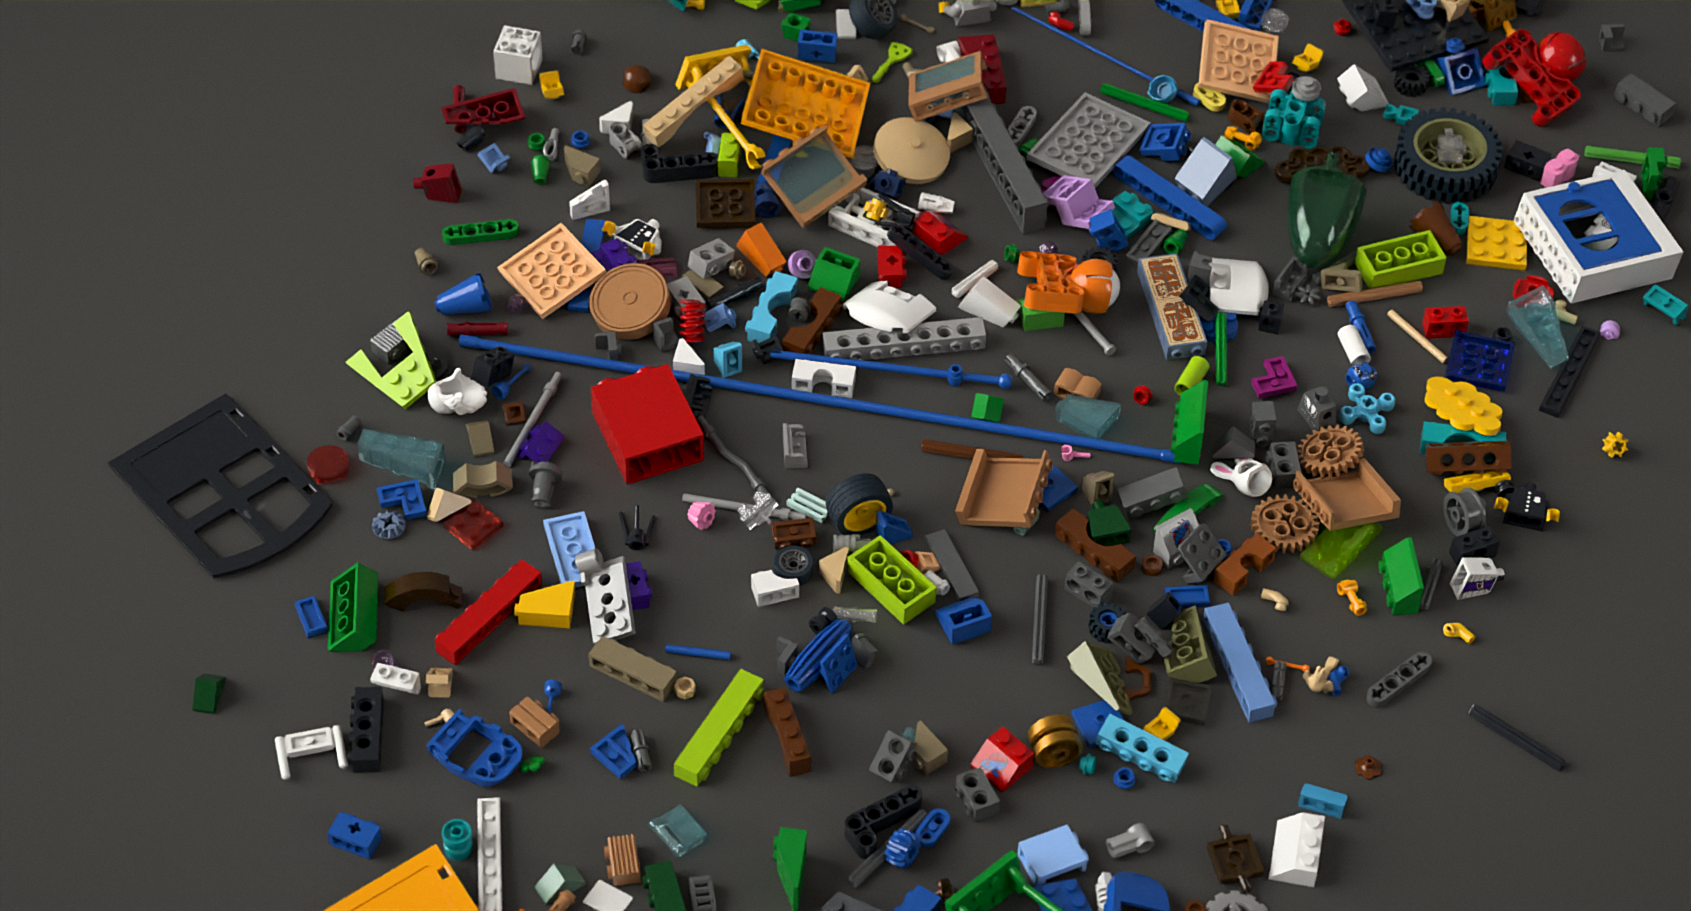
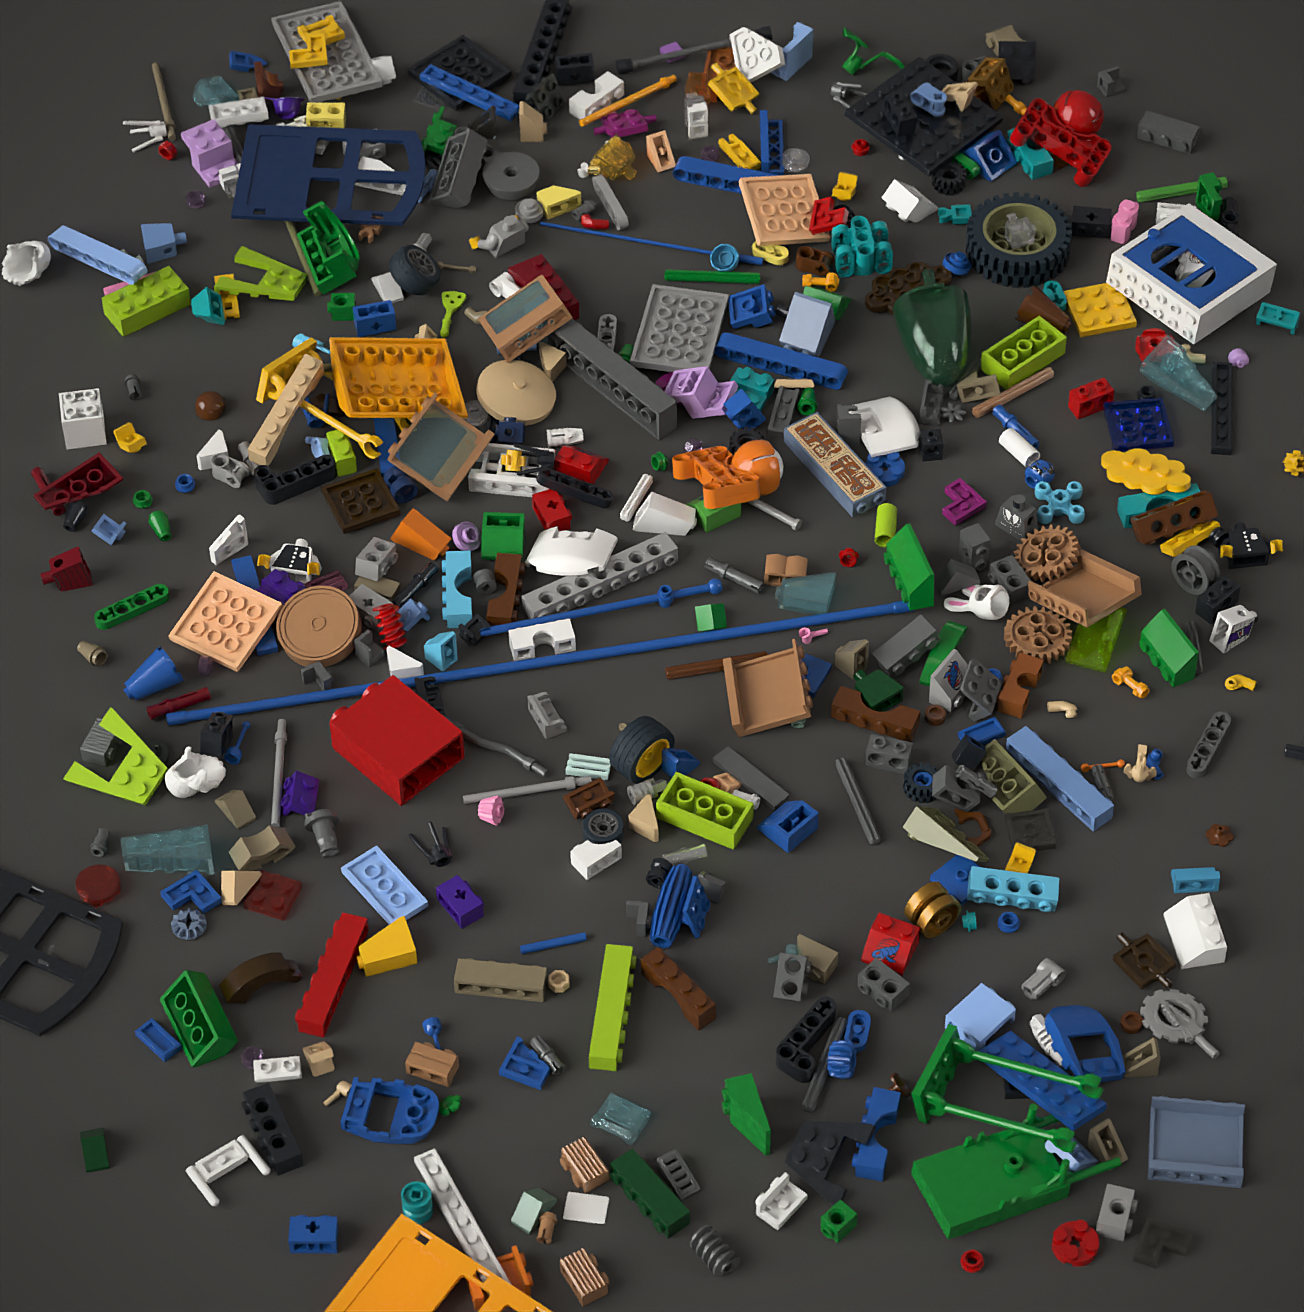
camera: 20 degrees left, 0 degrees up
reddish brown slope [503,401,526,425] -> none
light grey piece [543,128,559,161] -> none
dark tan slope [564,146,600,187] -> none
hinge [575,548,636,645] -> none
dark tan plate [729,260,746,280] -> none
clear hips [738,490,778,530] -> none
black plate [1179,275,1220,322] -> none
green axle [1215,313,1227,386] -> none
light grey plate [1292,76,1321,101] -> none
tan bar [1387,309,1449,364] -> none
blue plate [1446,38,1465,54] -> none

